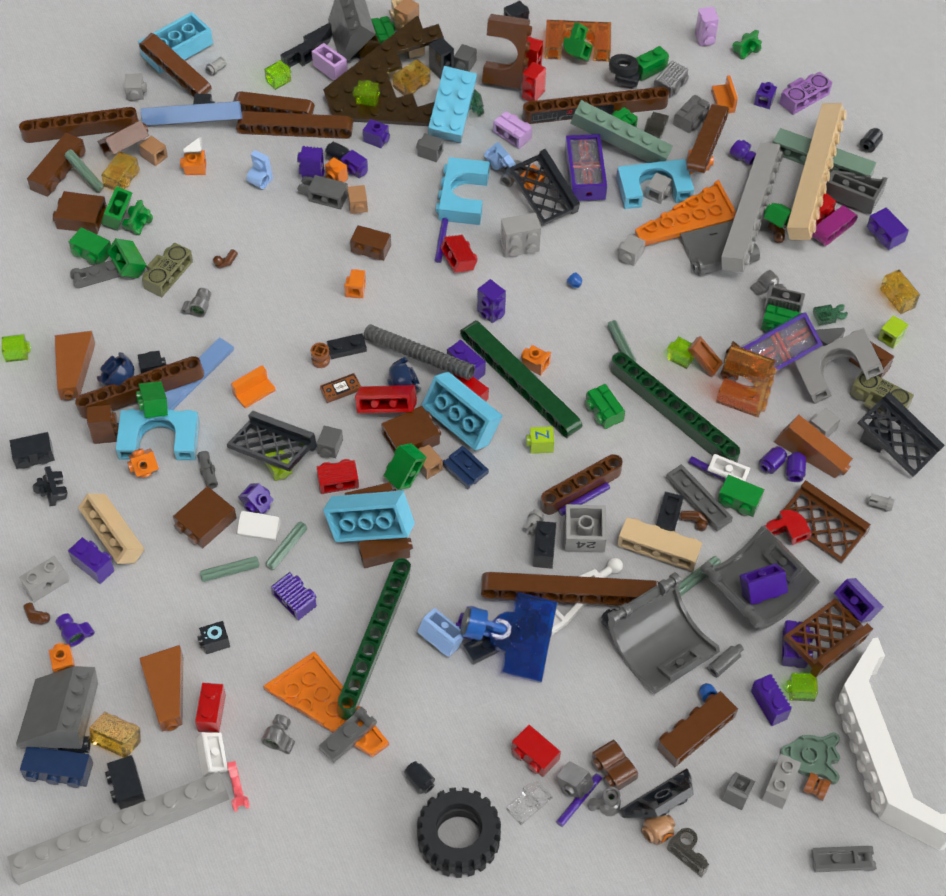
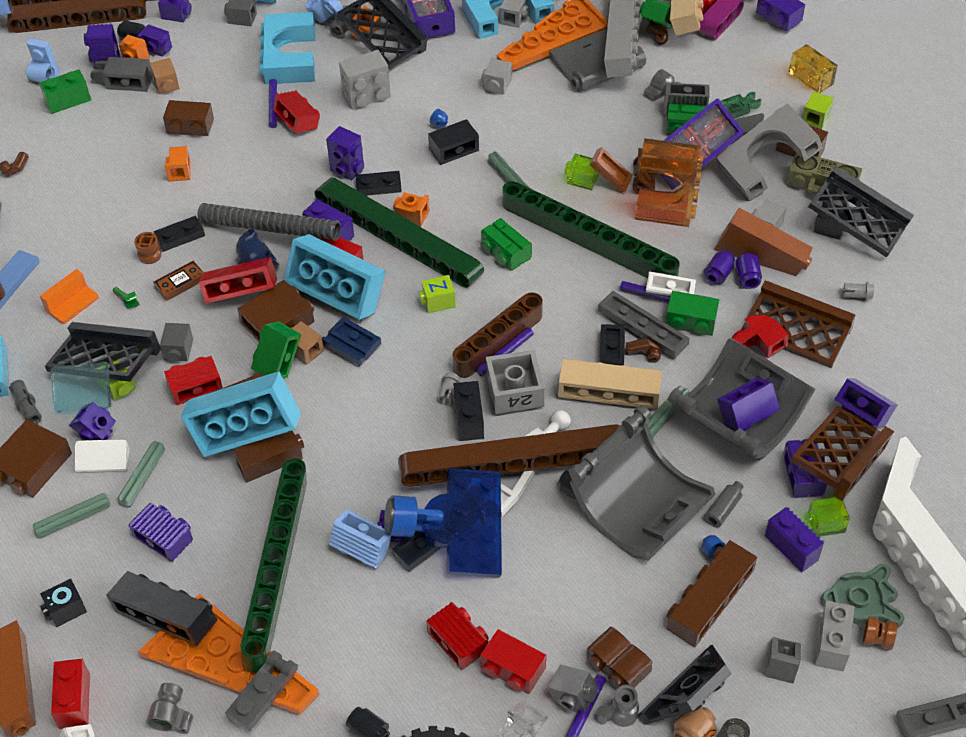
camera: 10 degrees left, 5 degrees down
none -> green brick [39,69,92,114]
none -> clear light blue piece [51,362,111,413]
none -> black brick [106,571,218,646]
none -> green hand [113,287,139,309]
none -> black plate [356,171,402,196]
none -> red brick [426,602,489,670]
none -> black brick [428,119,479,165]

